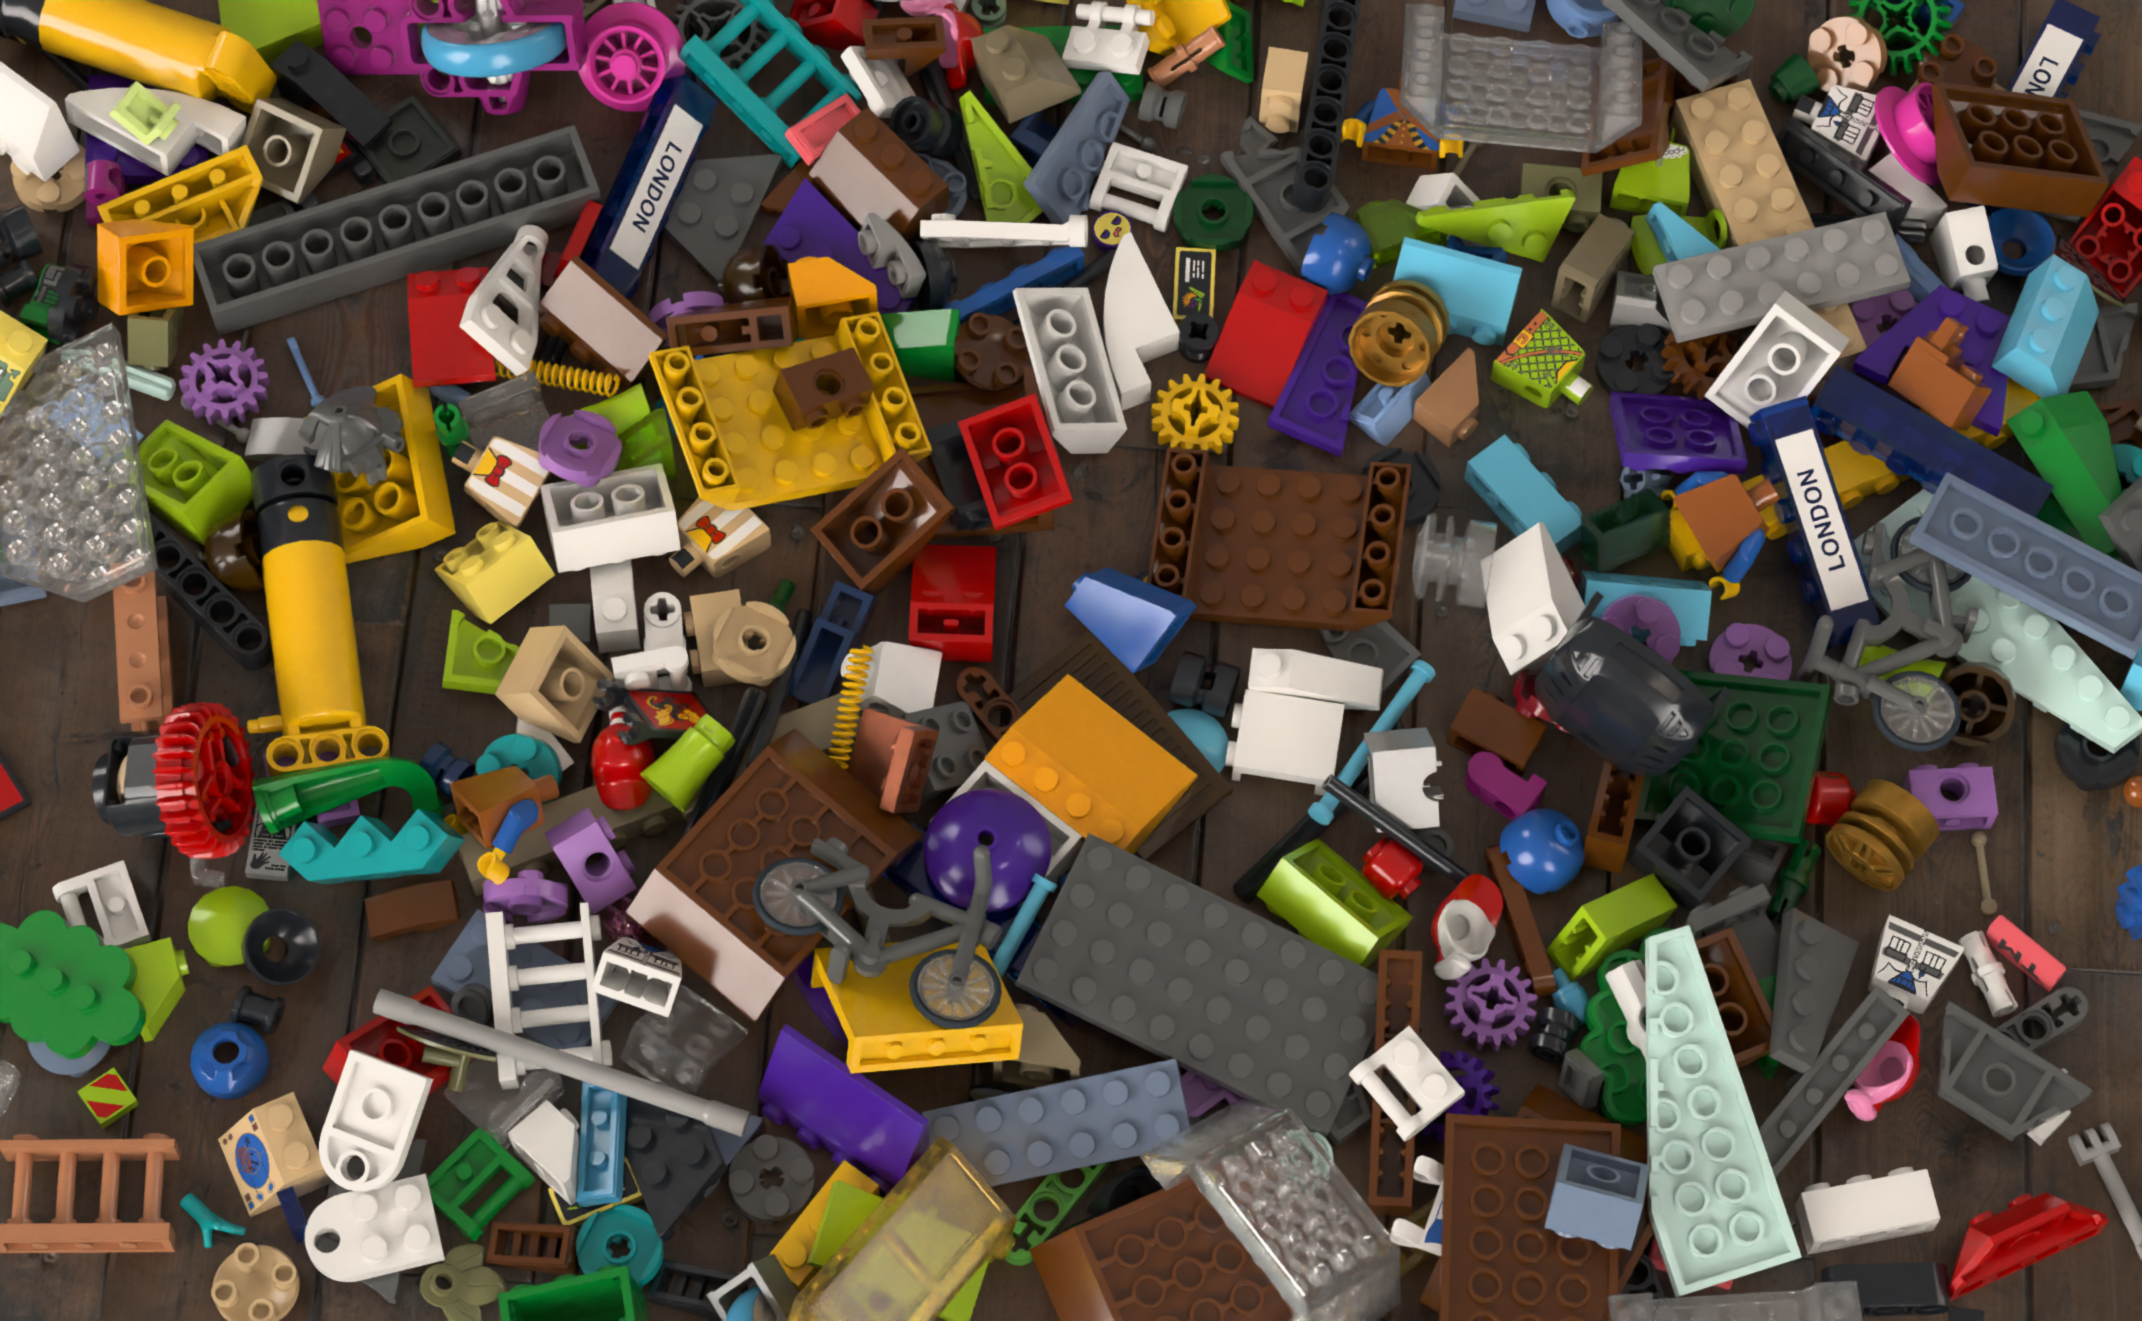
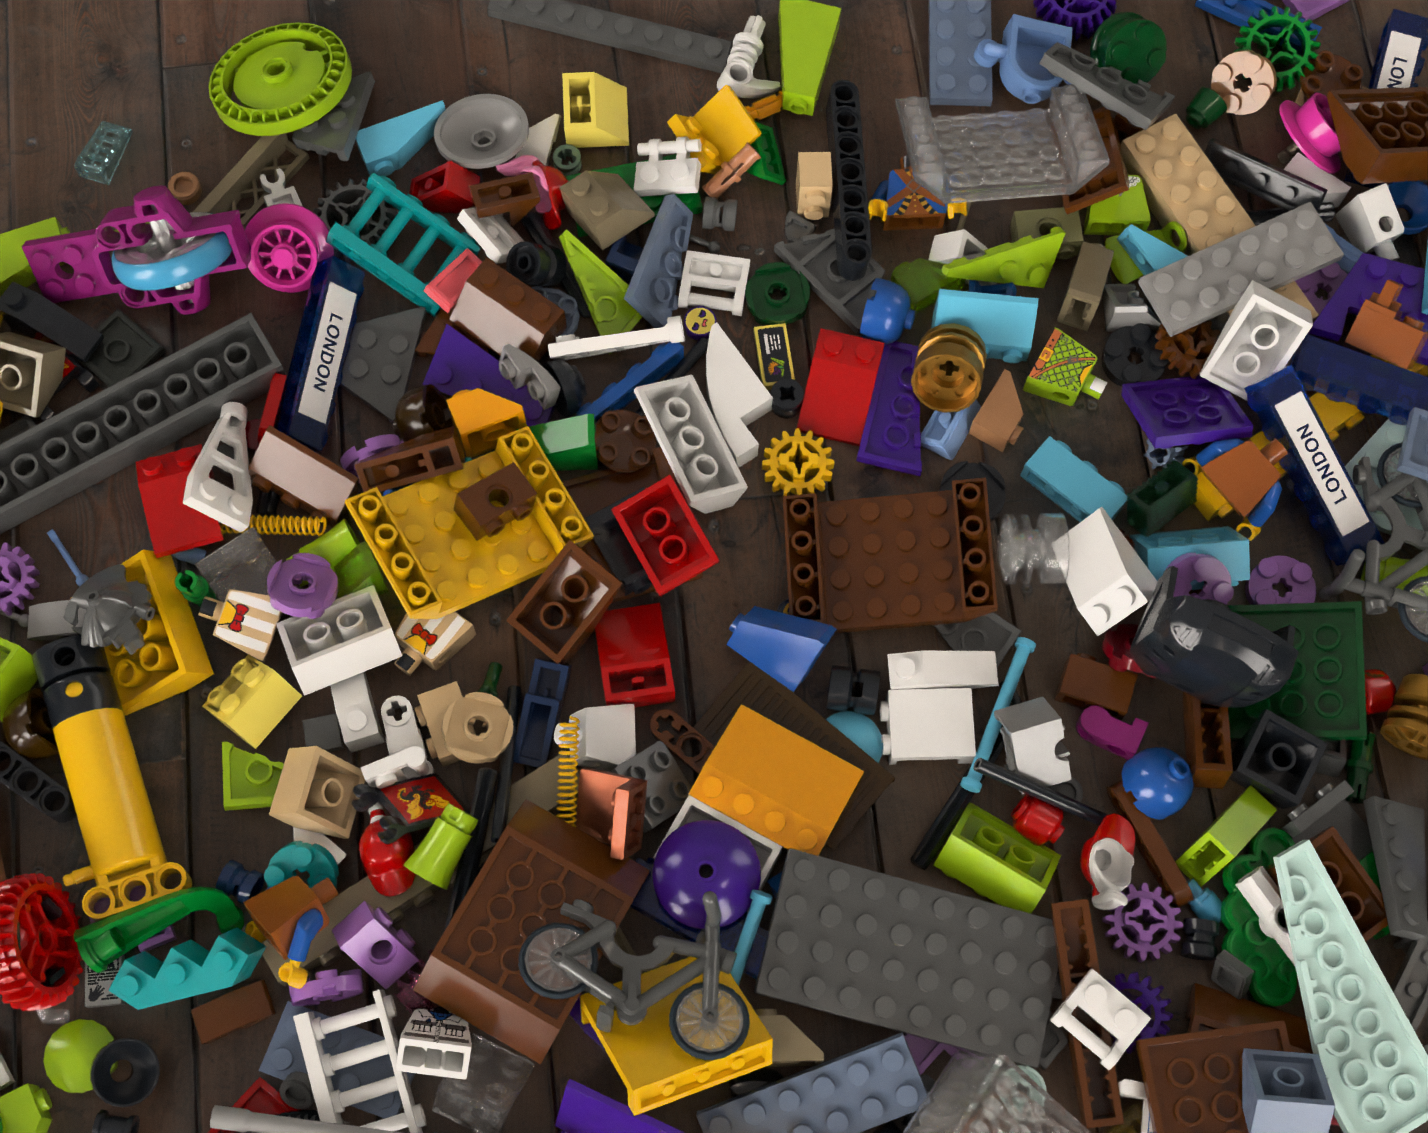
camera: 10 degrees left, 5 degrees up
torso [1792,85,1882,168] -> none

